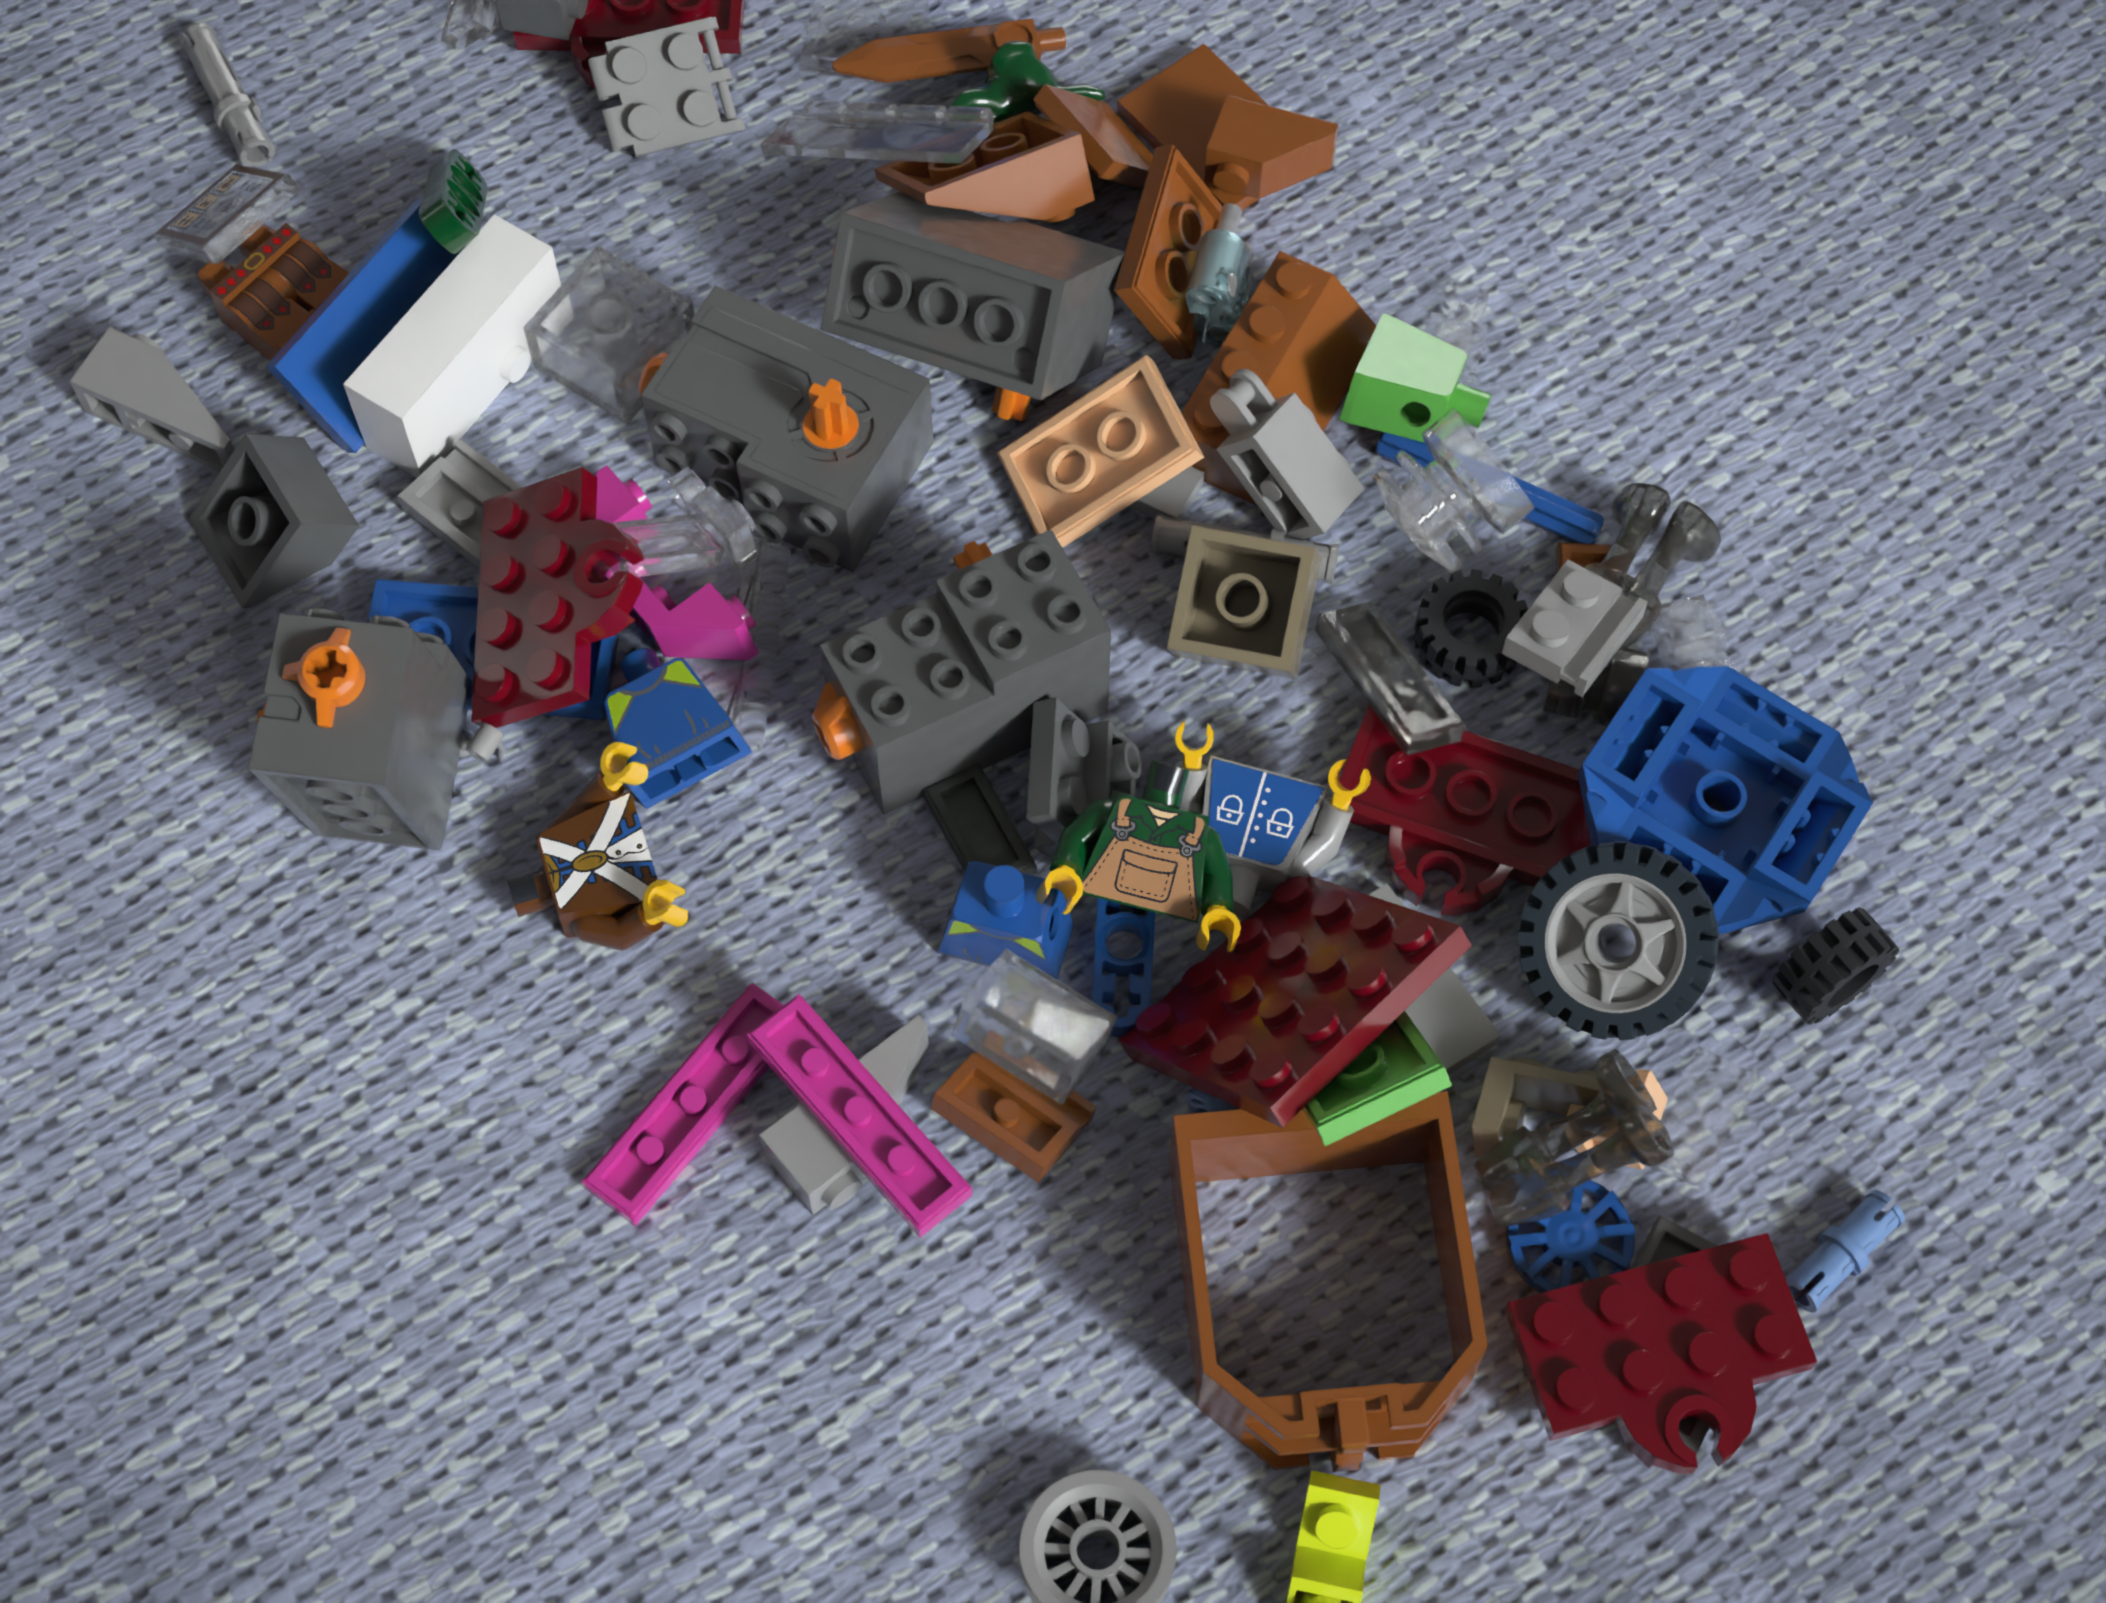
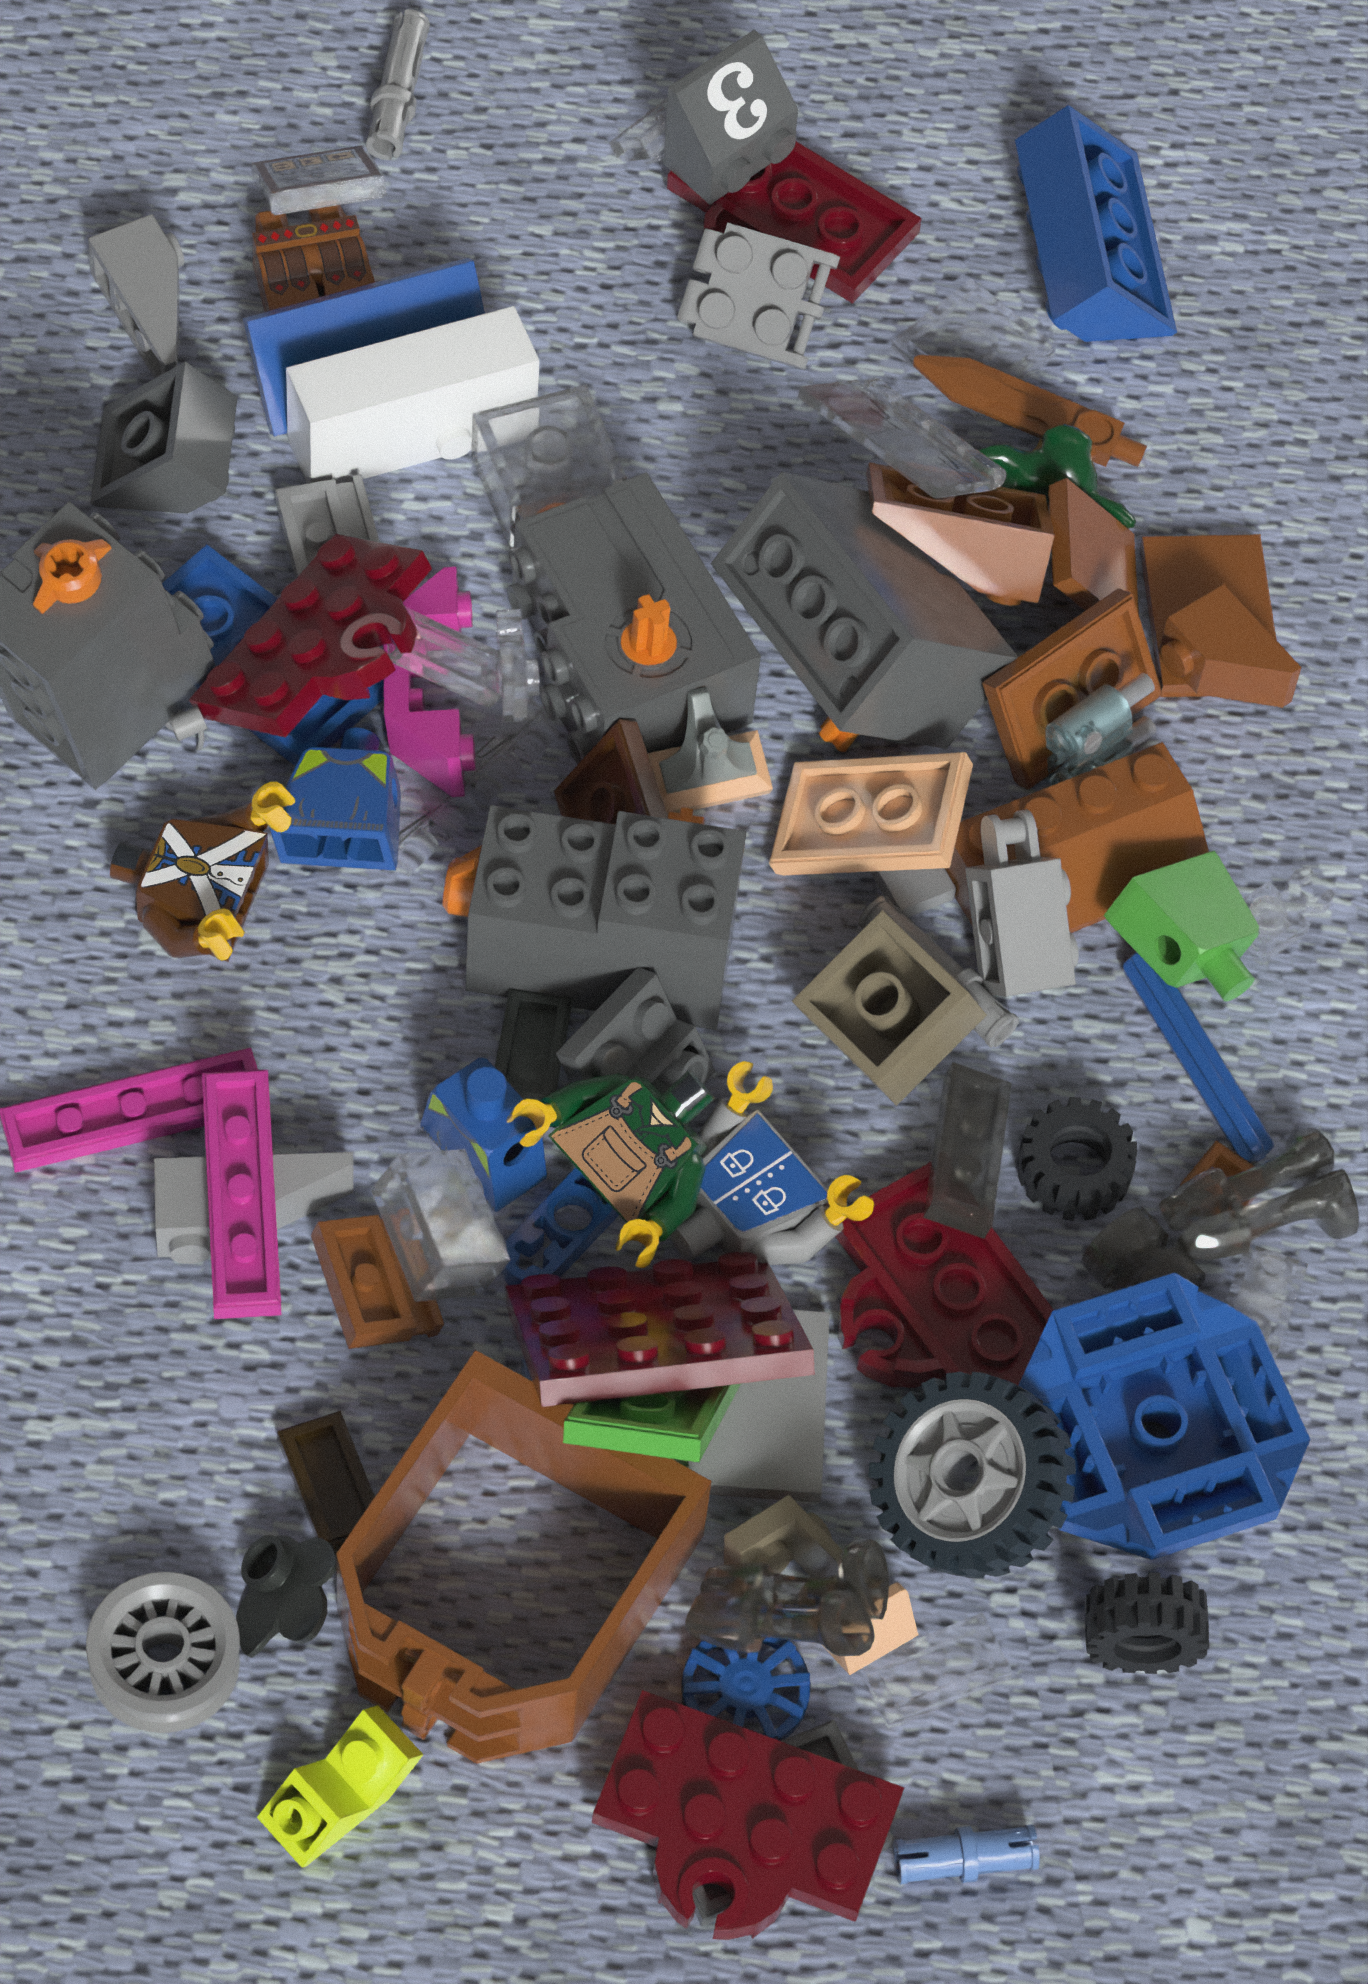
camera: 30 degrees right, 5 degrees down
dark green beam [419,149,488,254] -> none
clear wheel [1371,408,1534,574] -> none
light grey plate [1502,560,1648,697] -> none
none -> pearl dark grey plate [236,1535,337,1658]
none -> dark brown tile [277,1410,375,1551]
none -> reddish brown tile [553,719,668,825]
none -> light grey piece [648,687,773,815]

